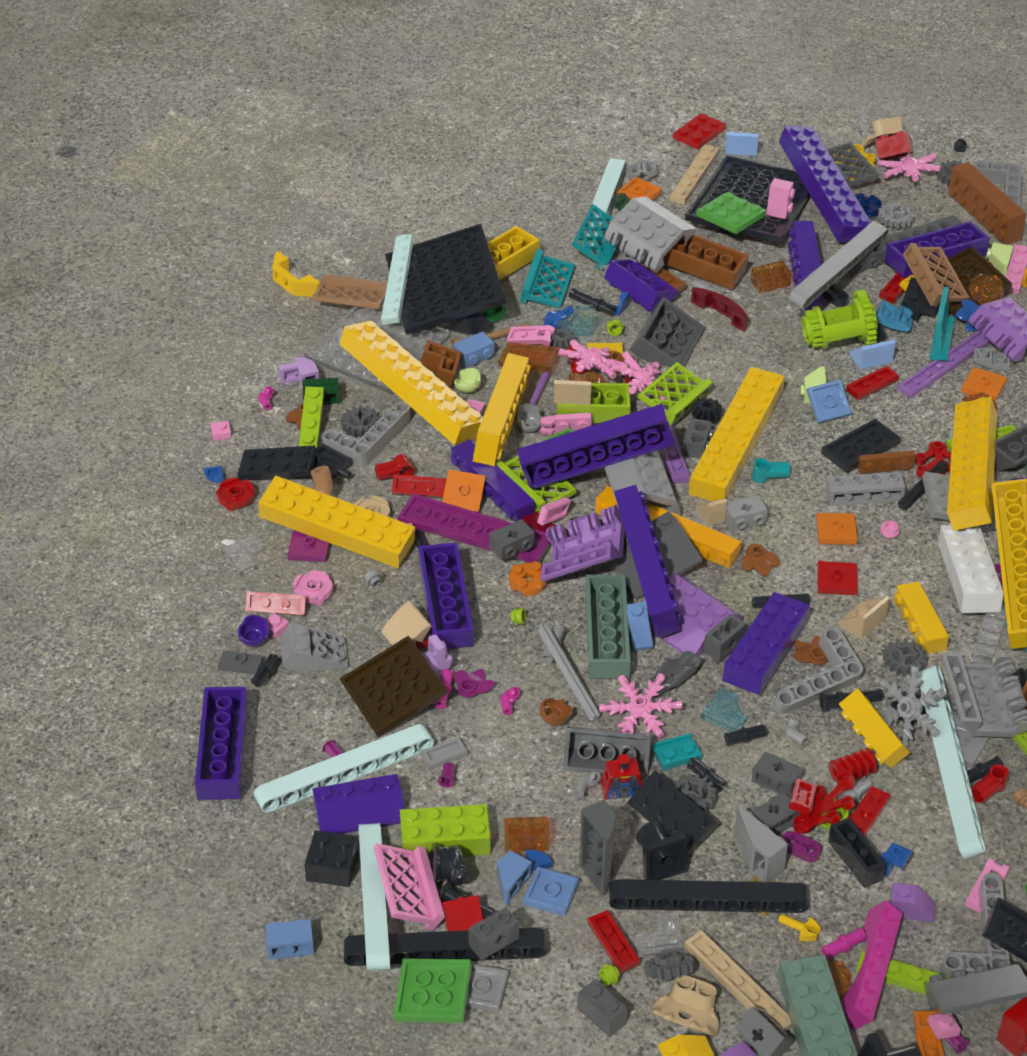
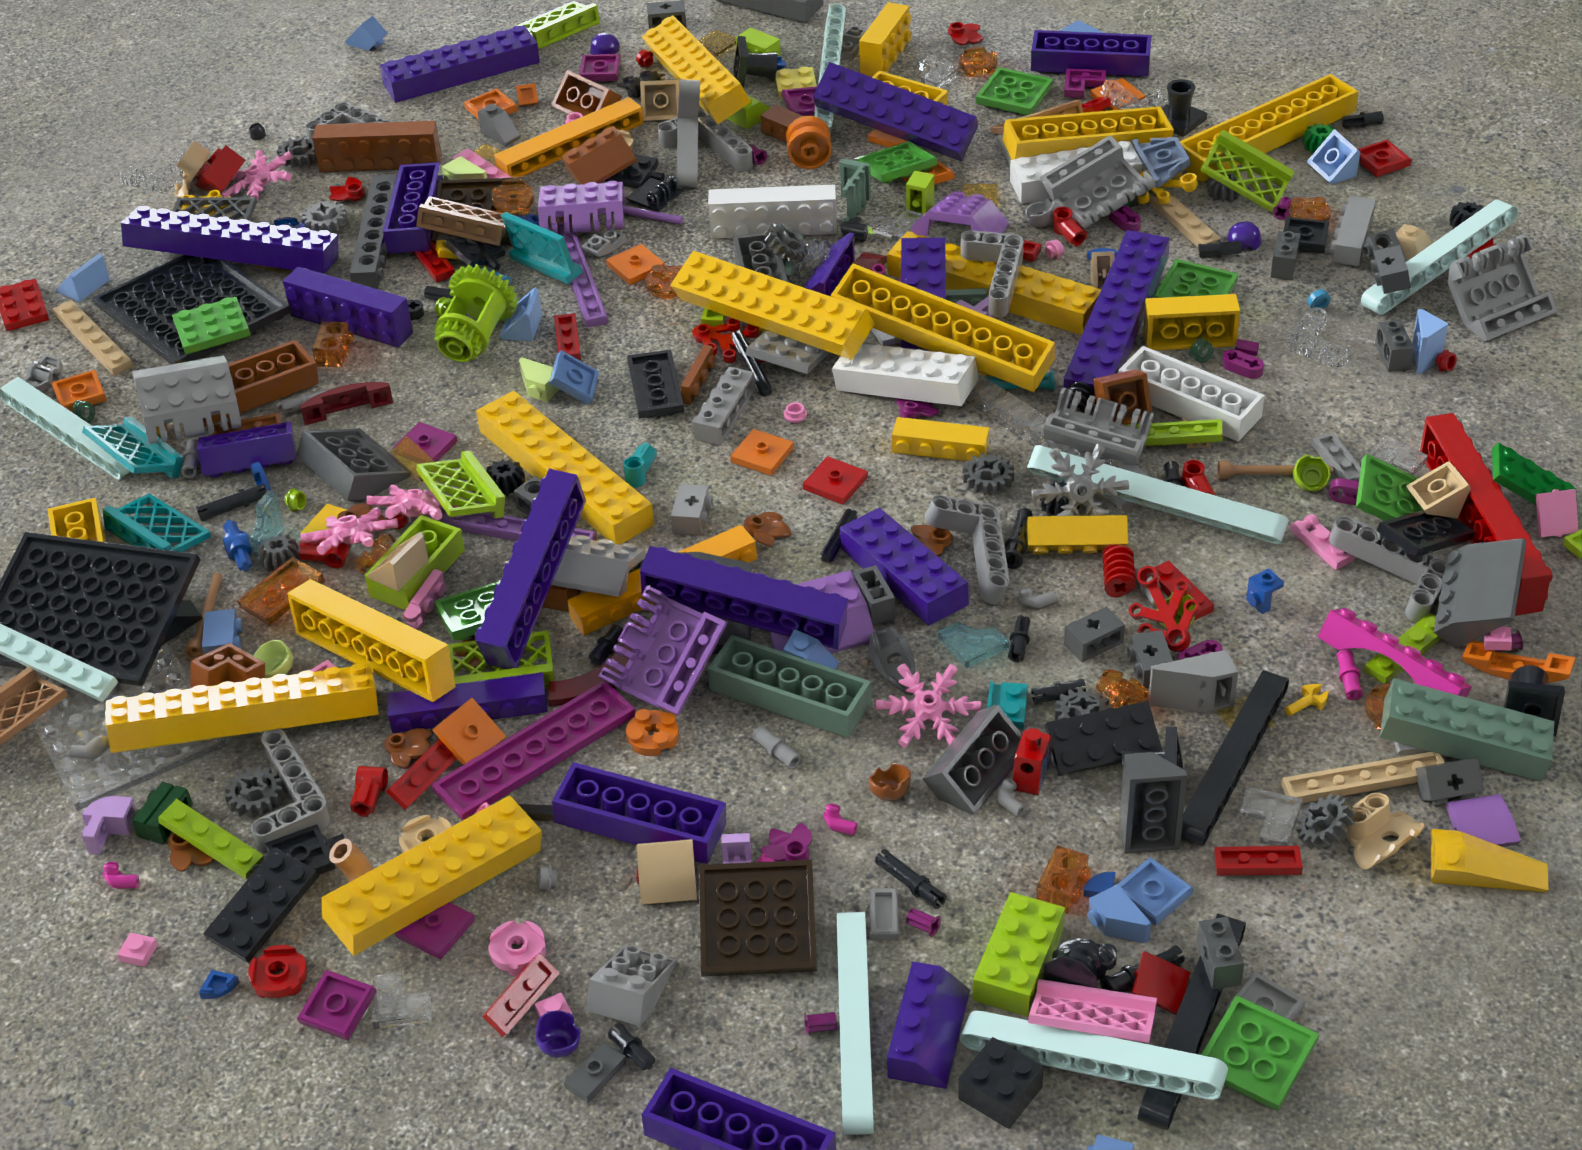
camera: 60 degrees left, 0 degrees up
dark grey brick [489,519,535,561] -> none
bright pink plate [506,325,555,346] -> none
lime plate [511,607,526,626] -> none
bright pink tile [537,497,571,525] -> none
light grey axle [538,624,600,721] -> none
dark grey brick [577,979,627,1038] -> none
lime plate [599,964,620,986] -> none
tan slope [696,498,727,526] -> none
bright pink brick [766,178,795,219] -> none
light grey beam [788,221,889,310] -> none
red plate [788,778,817,816] -> none
black brick [828,817,886,888] -> none
tan slope [837,596,889,639] -> none
medium lavender slope [890,883,935,922] -> none
none -> magenta plate [297,970,377,1041]
none -> red plate [329,177,365,201]
none -> dark orange plate [384,728,432,769]
none -> clear yellow tile [391,436,435,482]
none -> magenta plate [392,422,457,464]
none -> black pin [875,849,947,909]
none -> magenta plate [897,398,940,419]
none -> clear orange plate [1095,669,1149,708]

